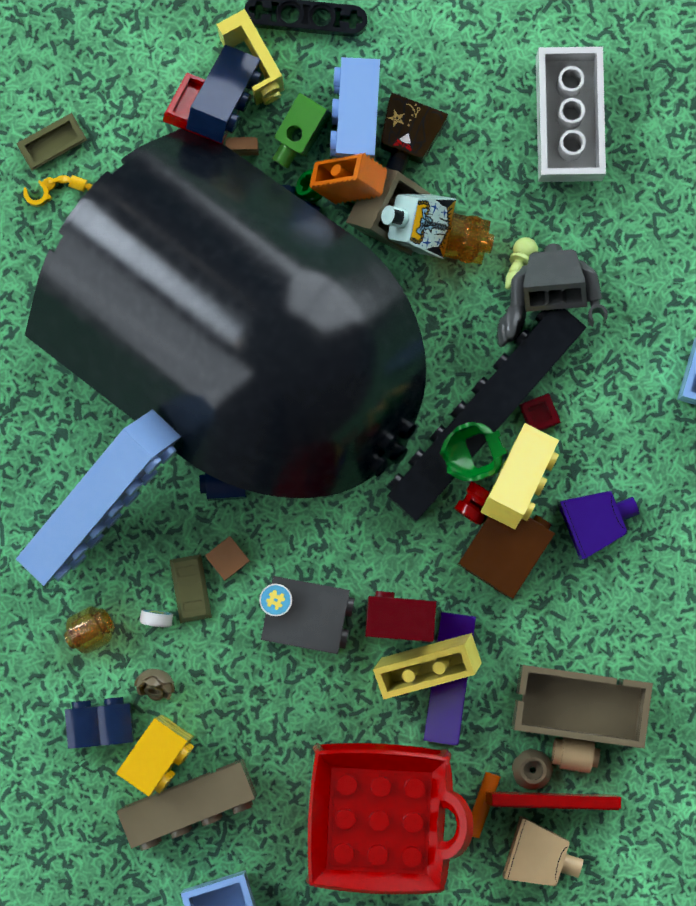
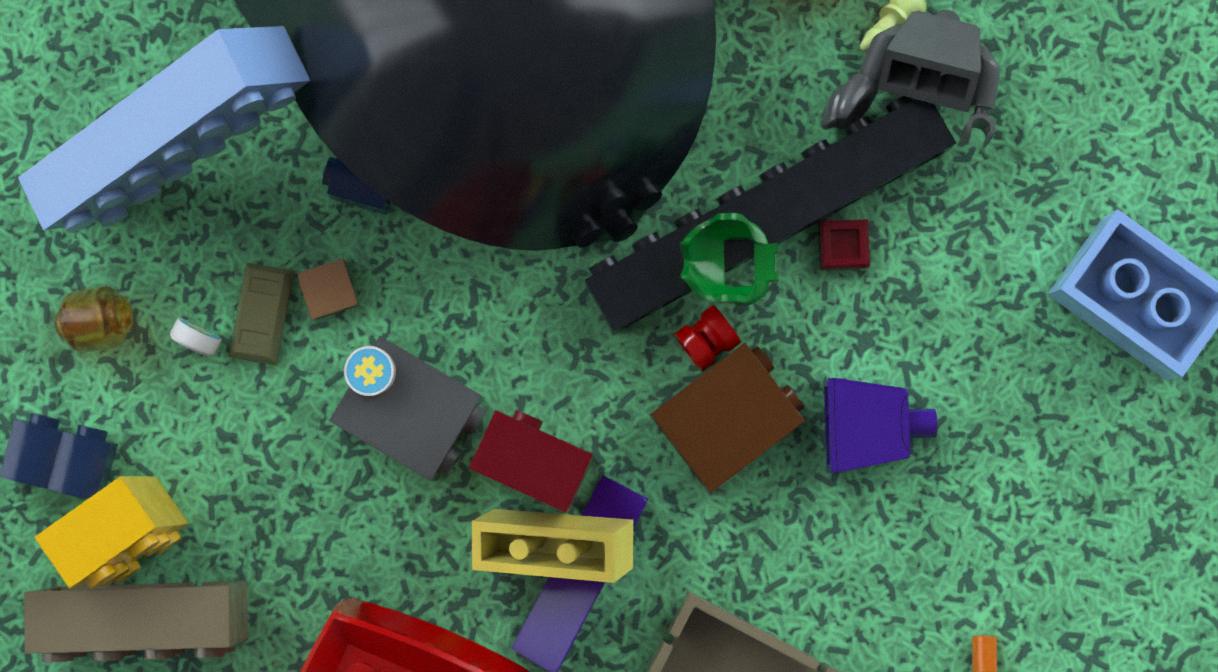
camera: 20 degrees right, 0 degrees up
dark tan plate [134,669,175,701] -> none
light yellow brick [480,423,559,529] -> none

